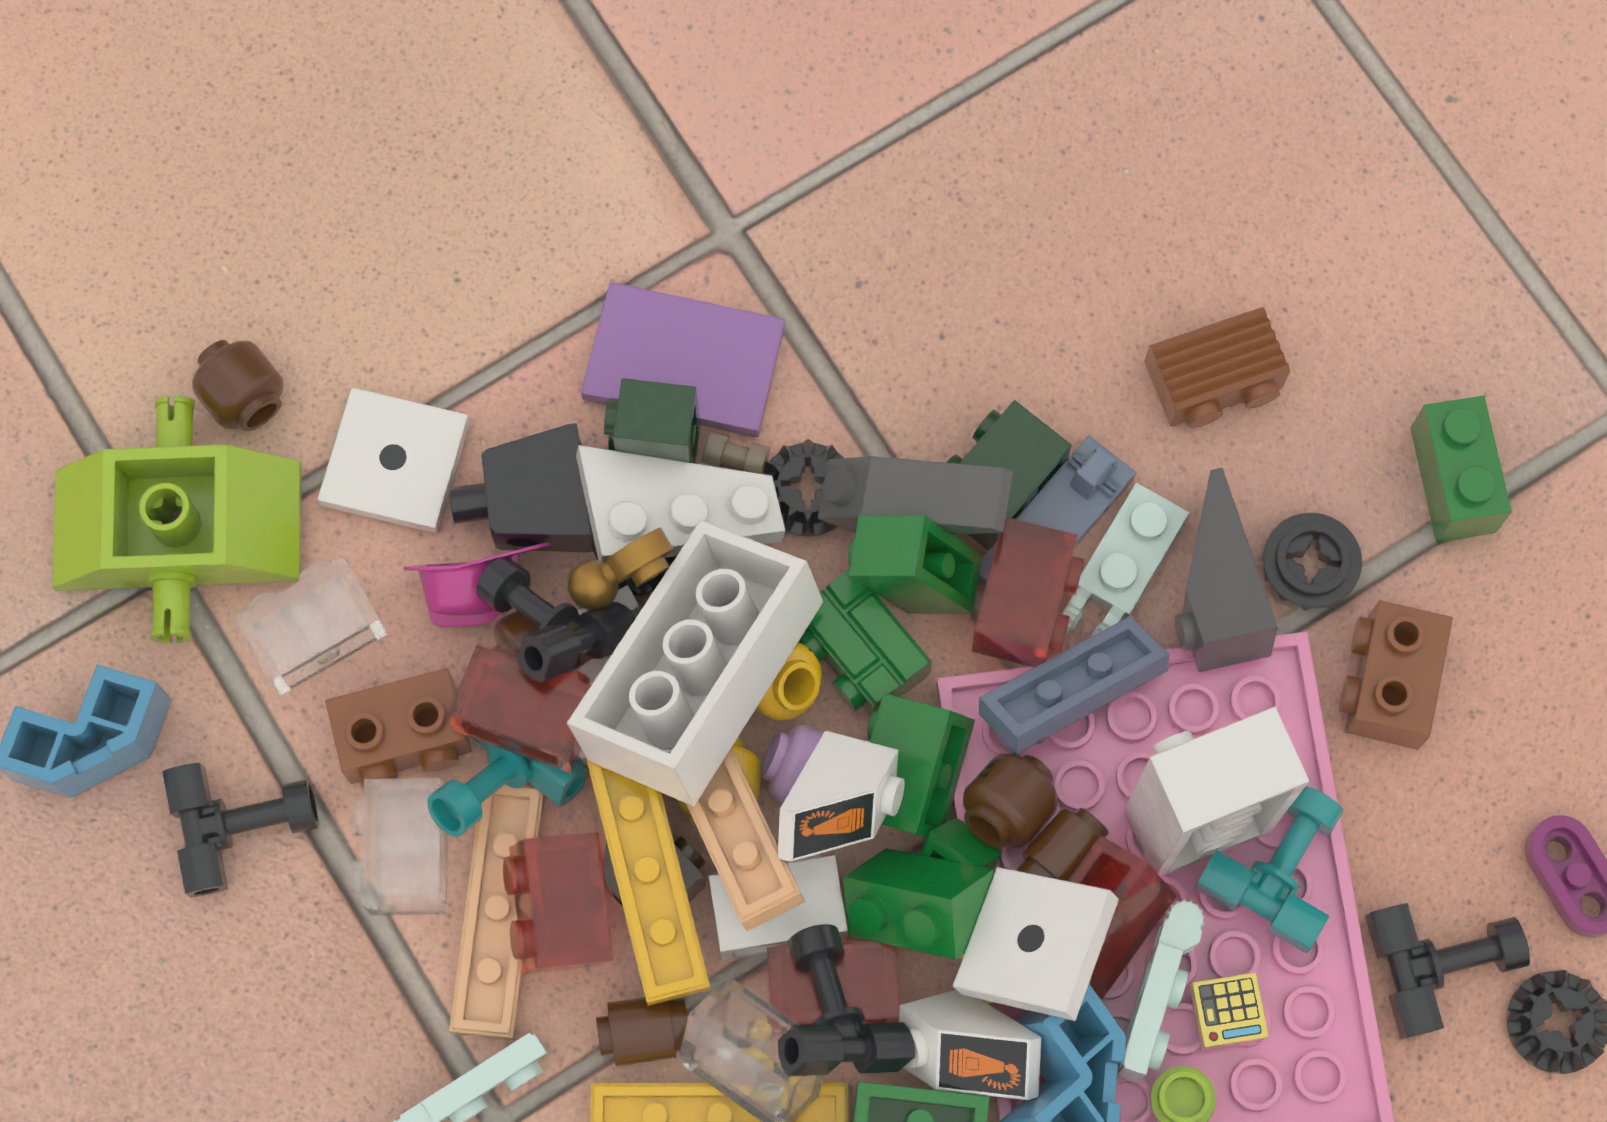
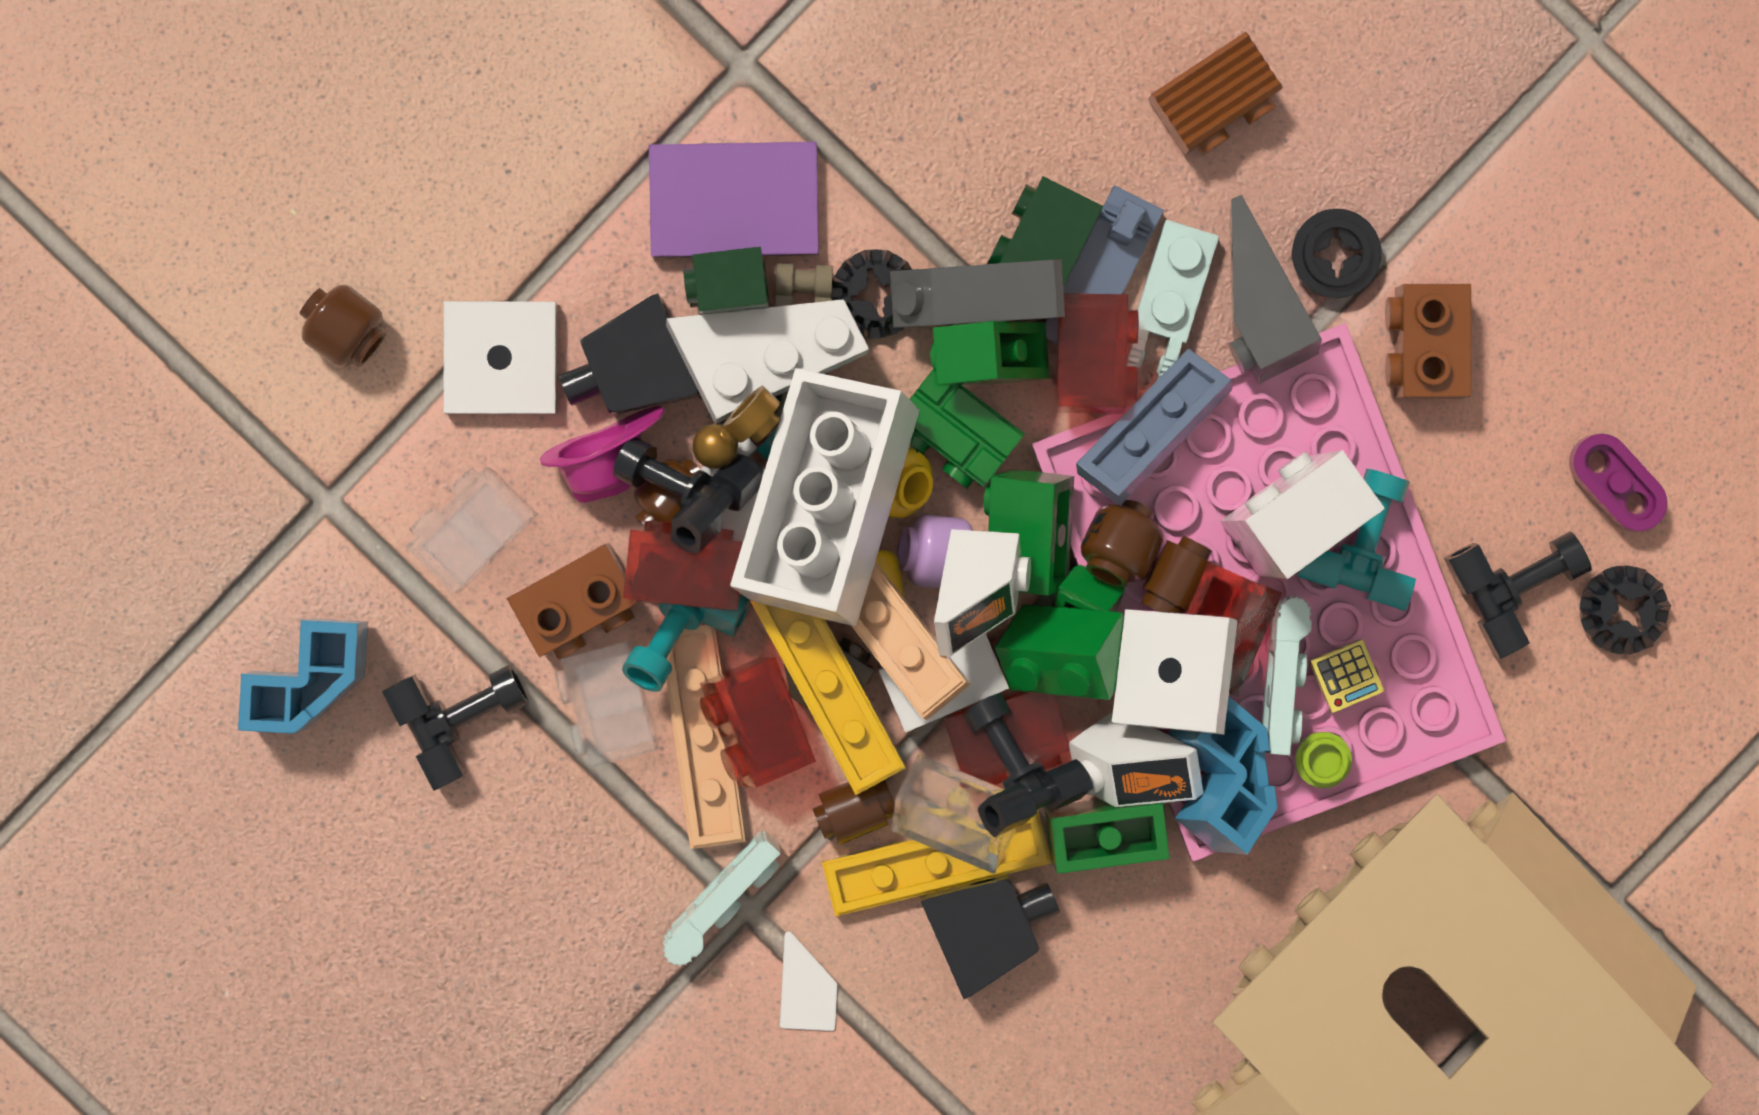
camera: 15 degrees left, 15 degrees up
lime slope [52,395,302,643] -> none
green brick [1410,395,1512,542] -> none

